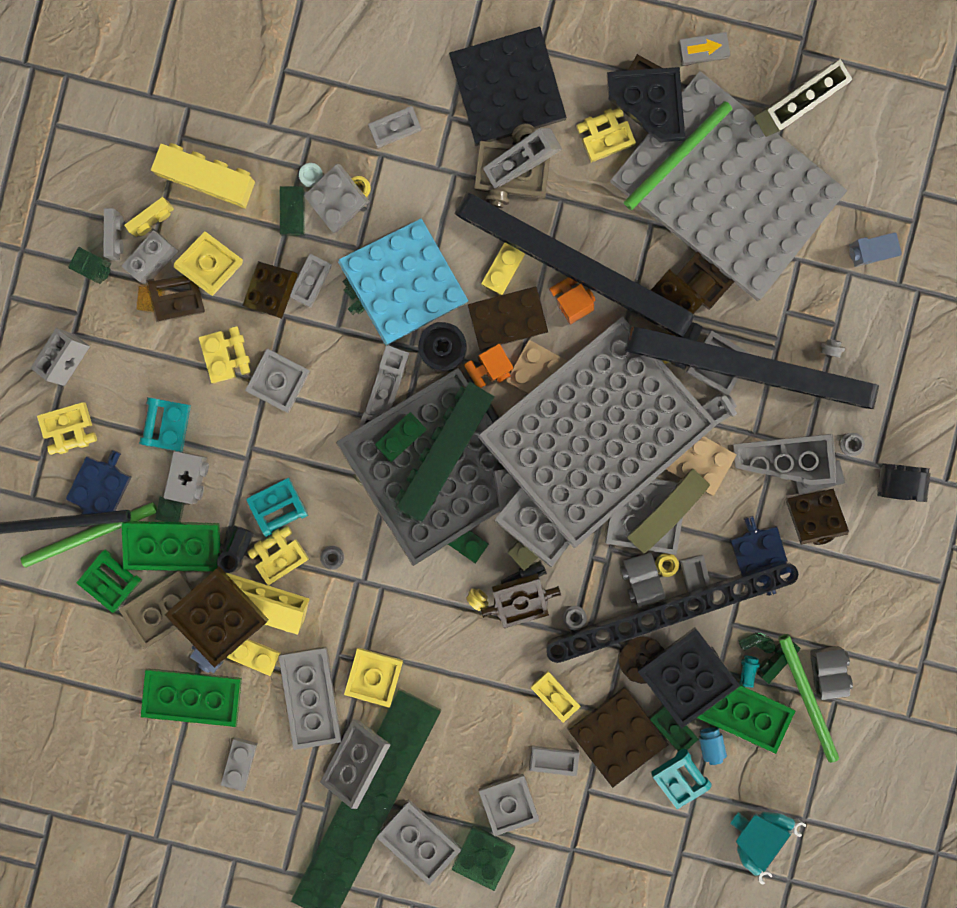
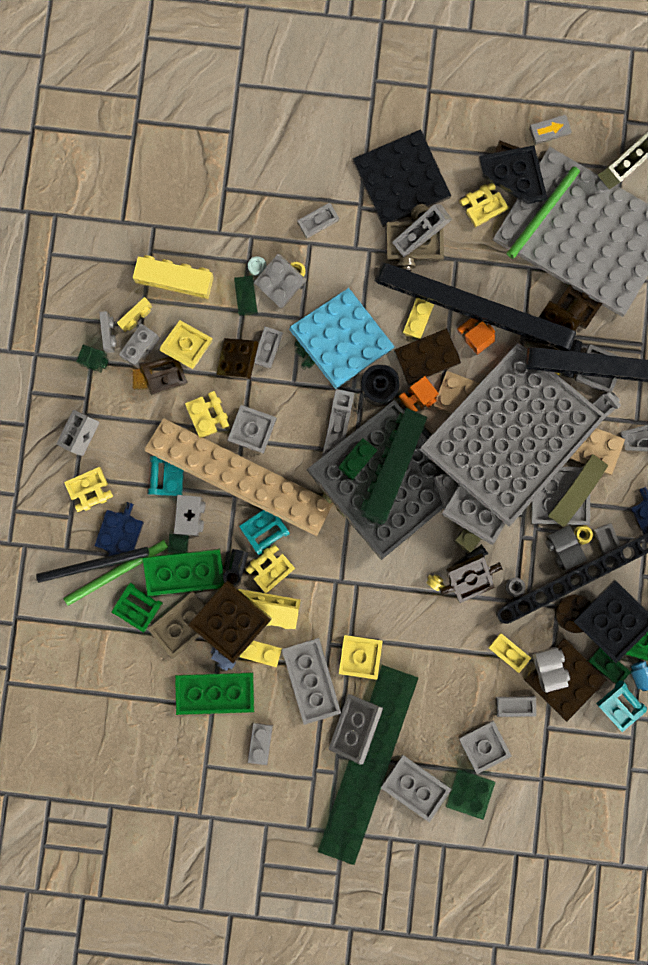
camera: 10 degrees left, 5 degrees down
flat silver plate [320,546,344,570] -> none
dark green plate [448,530,489,564] -> none
none -> tan plate [145,418,334,536]
none -> light grey brick [532,647,570,693]

